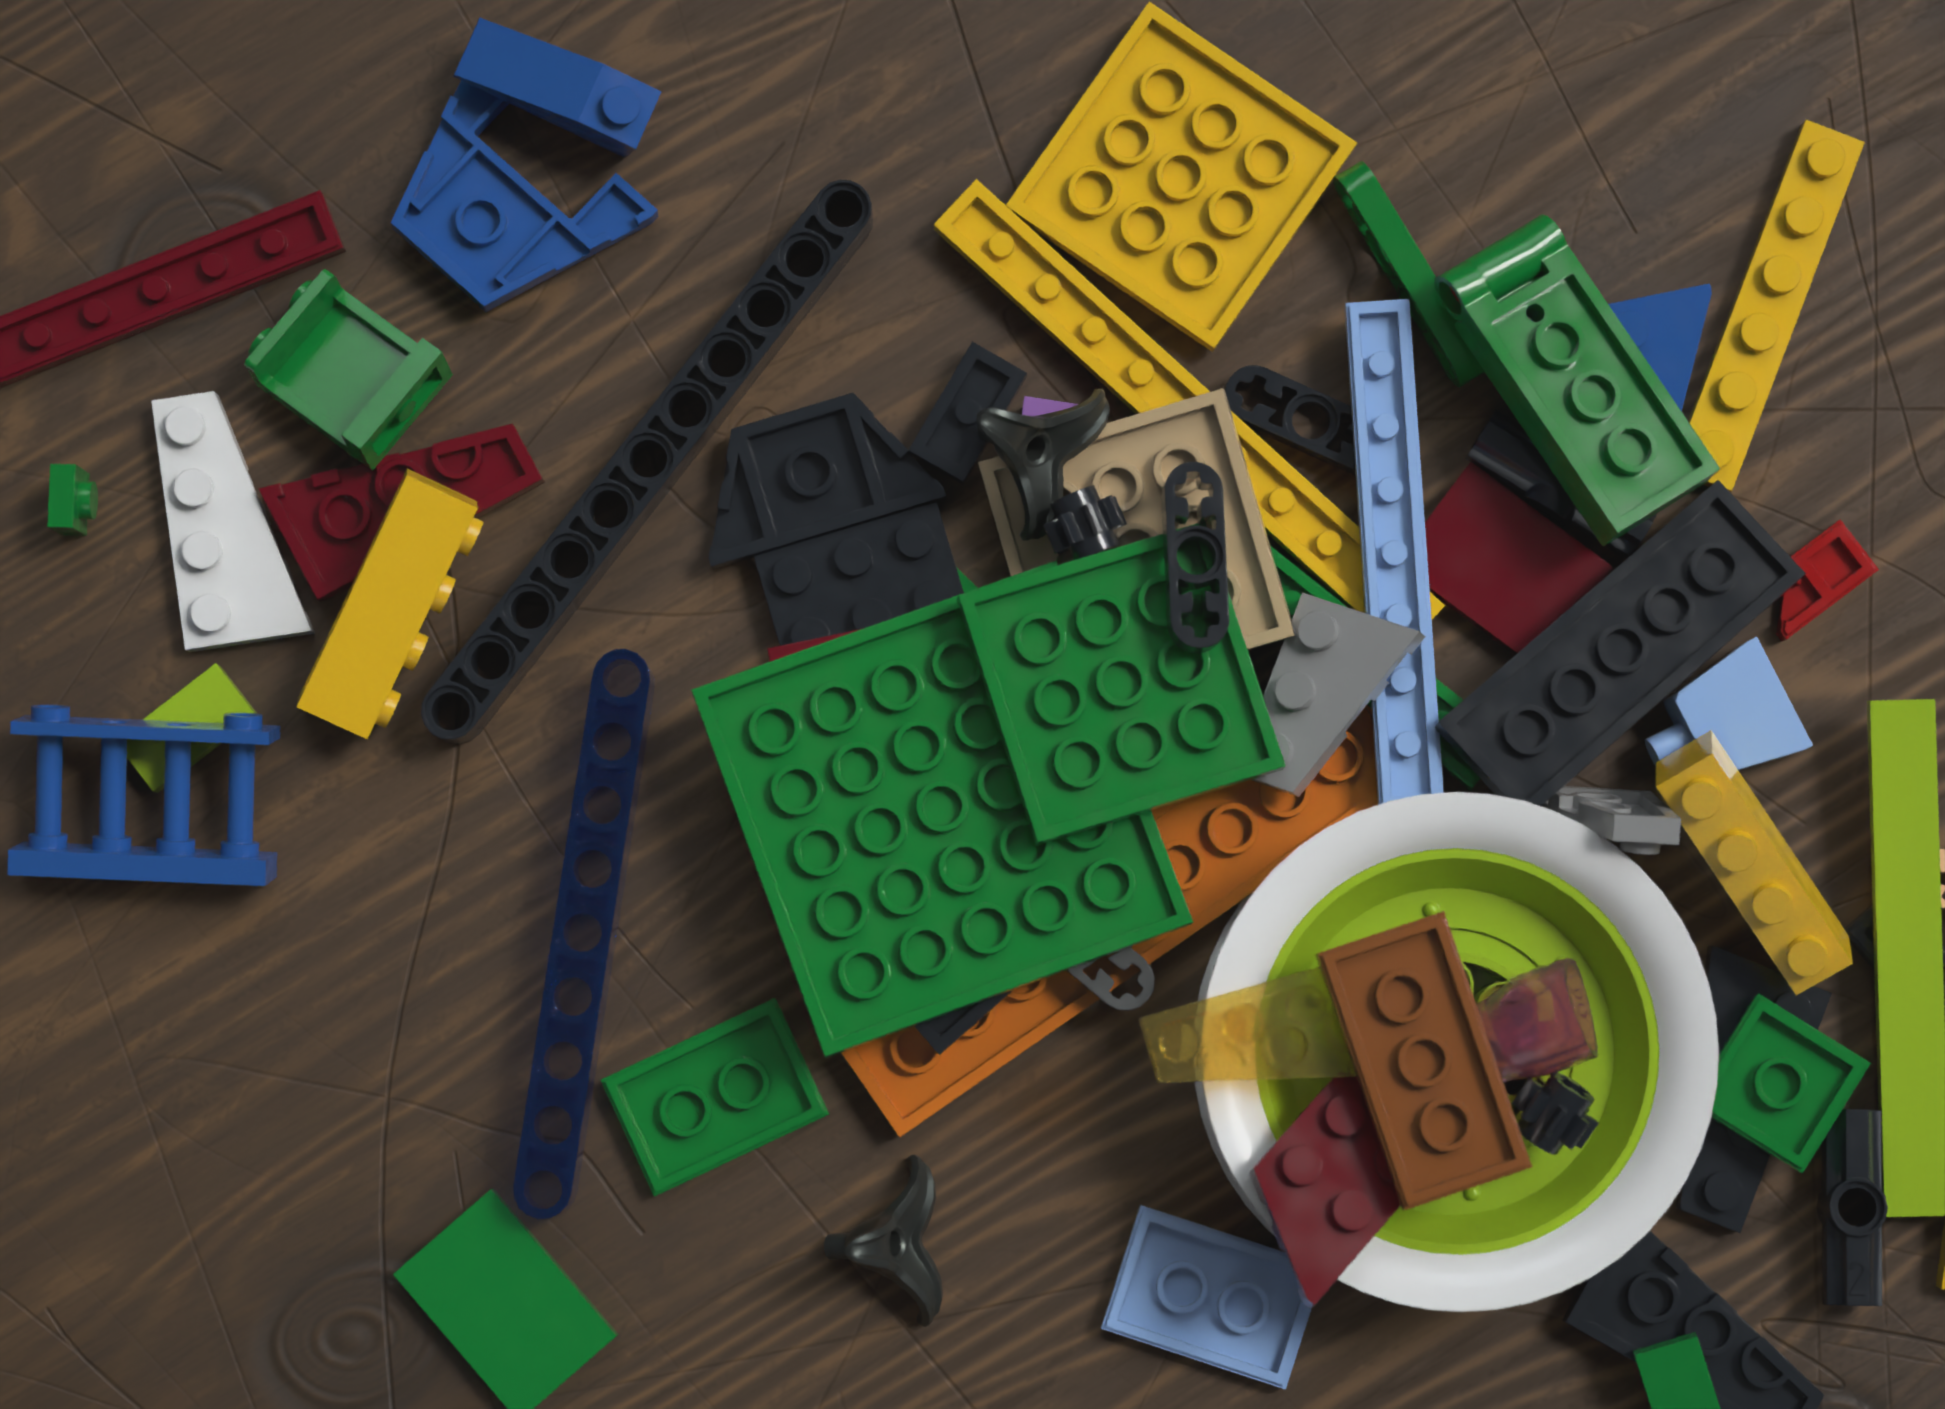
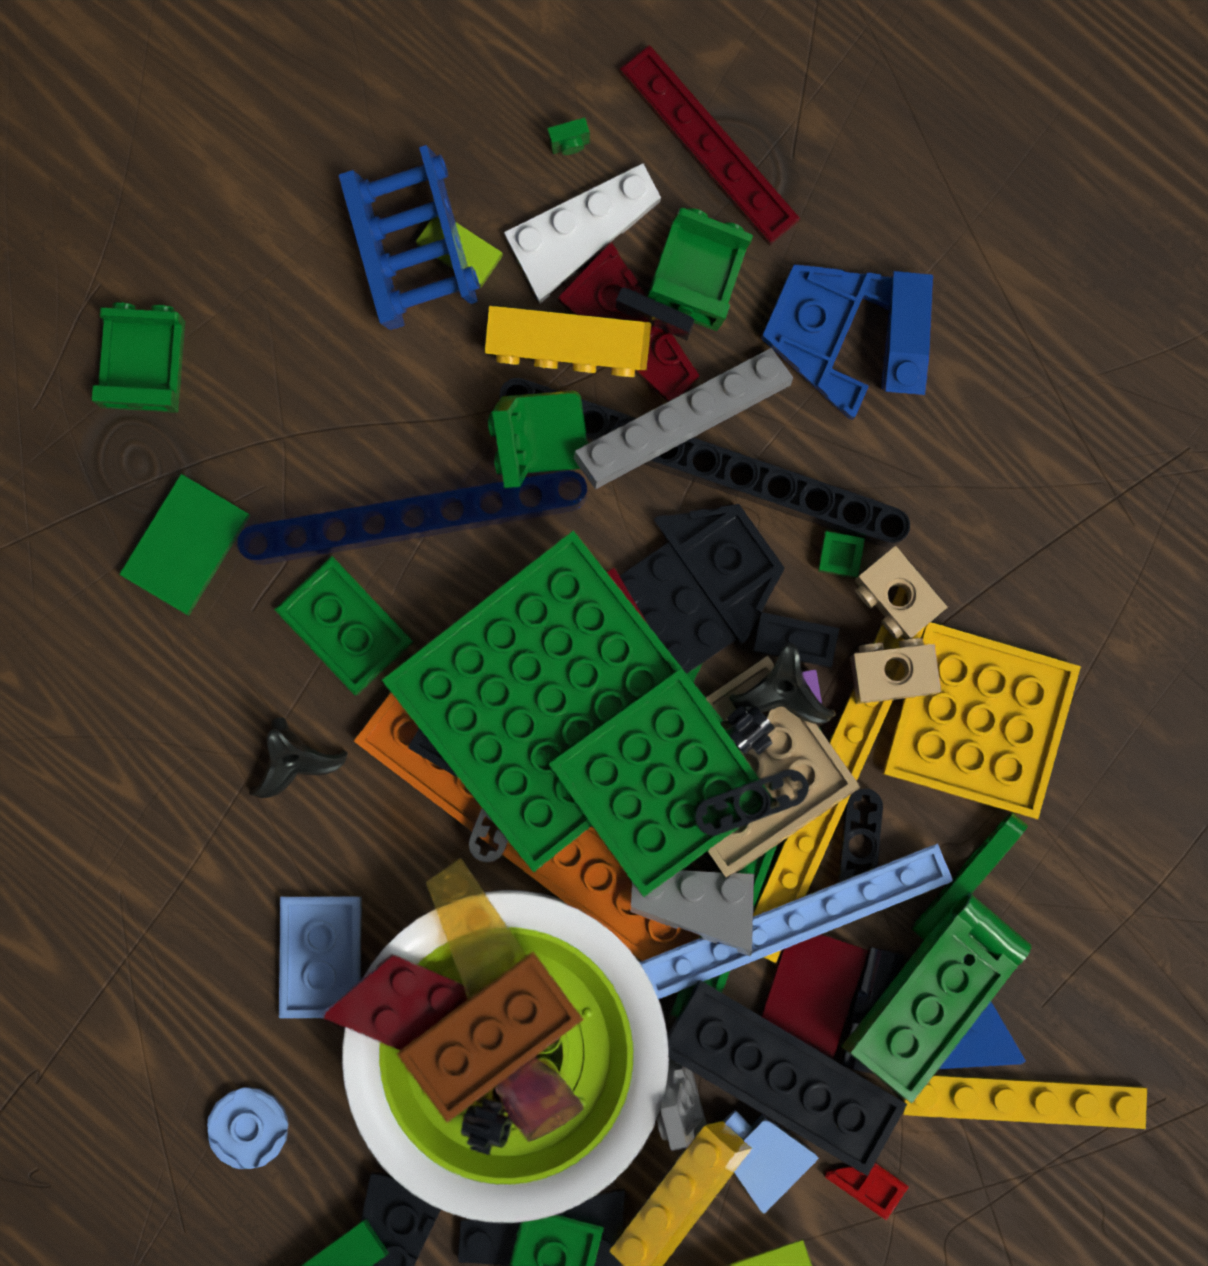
camera: 70 degrees right, 0 degrees up
none -> green panel [92,303,185,413]
none -> green bracket [488,391,588,488]
none -> light grey plate [573,348,794,489]
none -> black tile [616,287,695,341]
none -> green plate [818,531,865,579]
none -> tan brick [850,638,941,704]
none -> tan brick [855,546,948,640]

